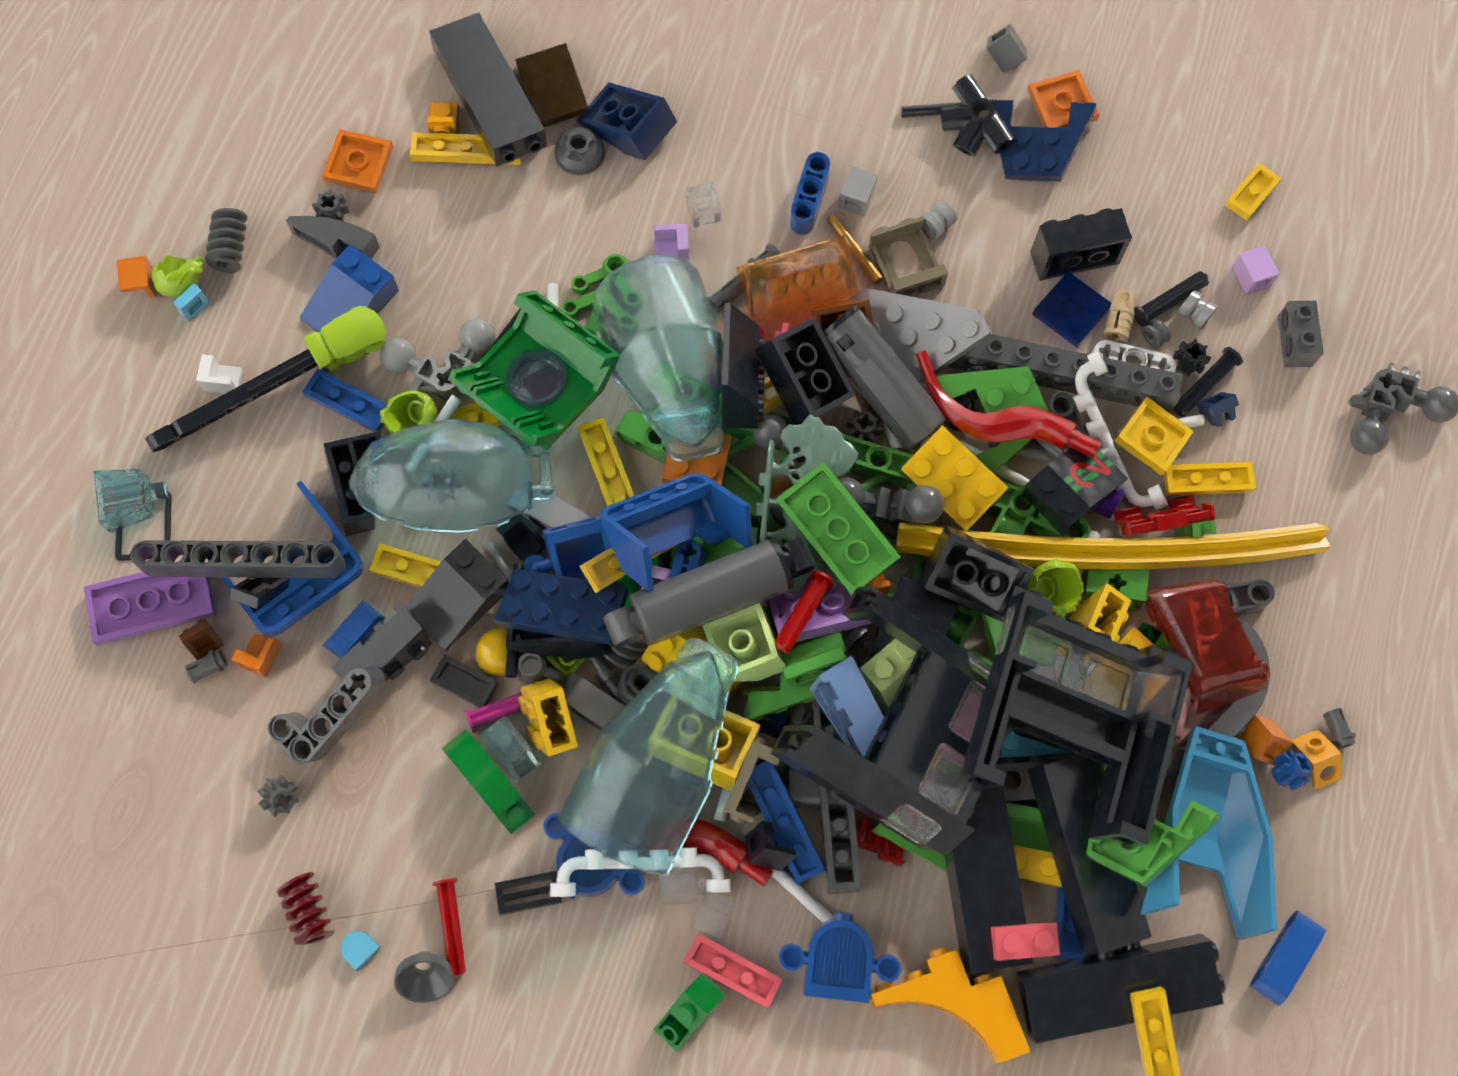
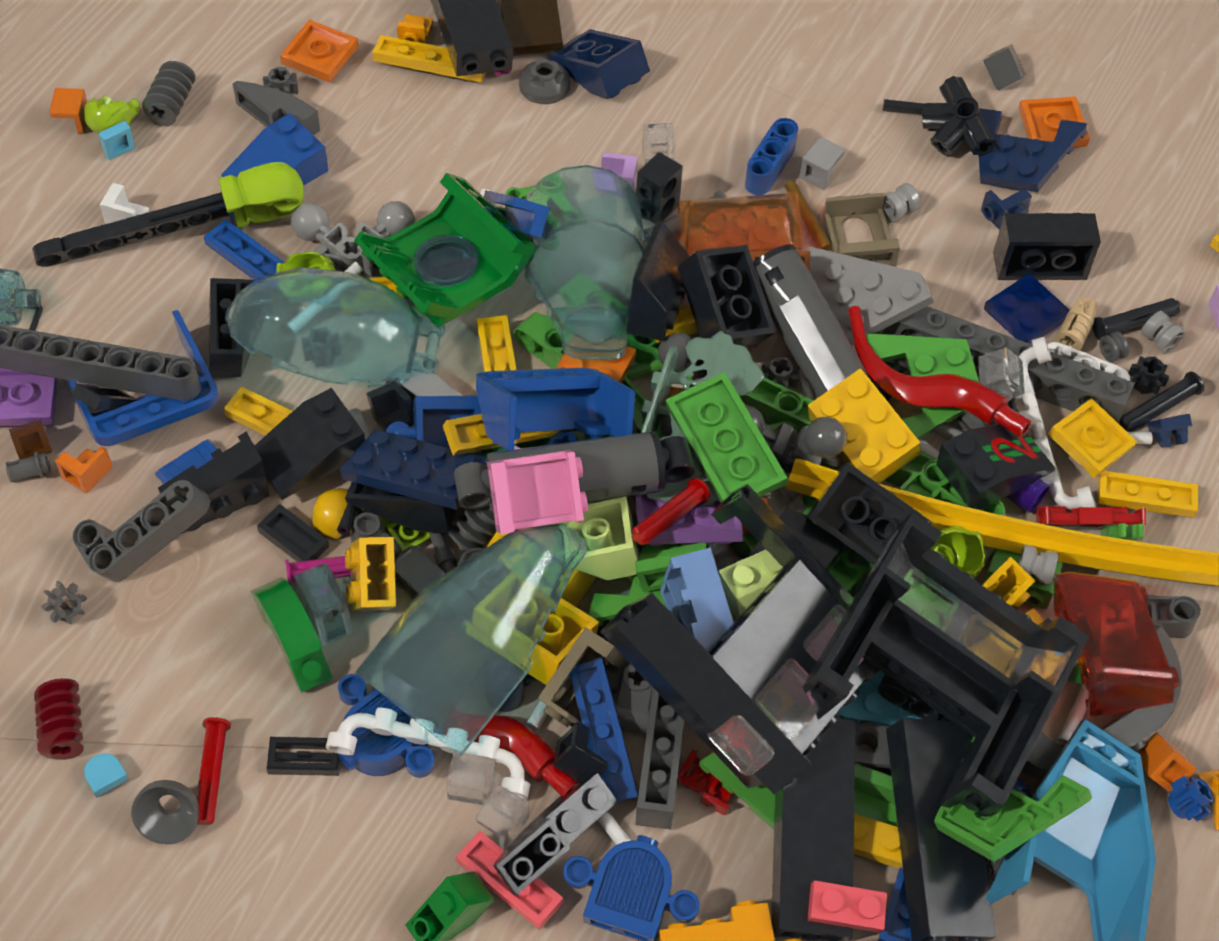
camera: 10 degrees right, 15 degrees down
none -> blue fence [484,190,550,238]
none -> bright pink panel [487,450,588,534]
none -> slope [493,773,618,895]
none -> black brick [635,152,683,224]
none -> clear brick [978,347,1025,401]
none -> dark blue bracket [981,188,1032,230]
none -> light grey wheel [1018,544,1058,585]

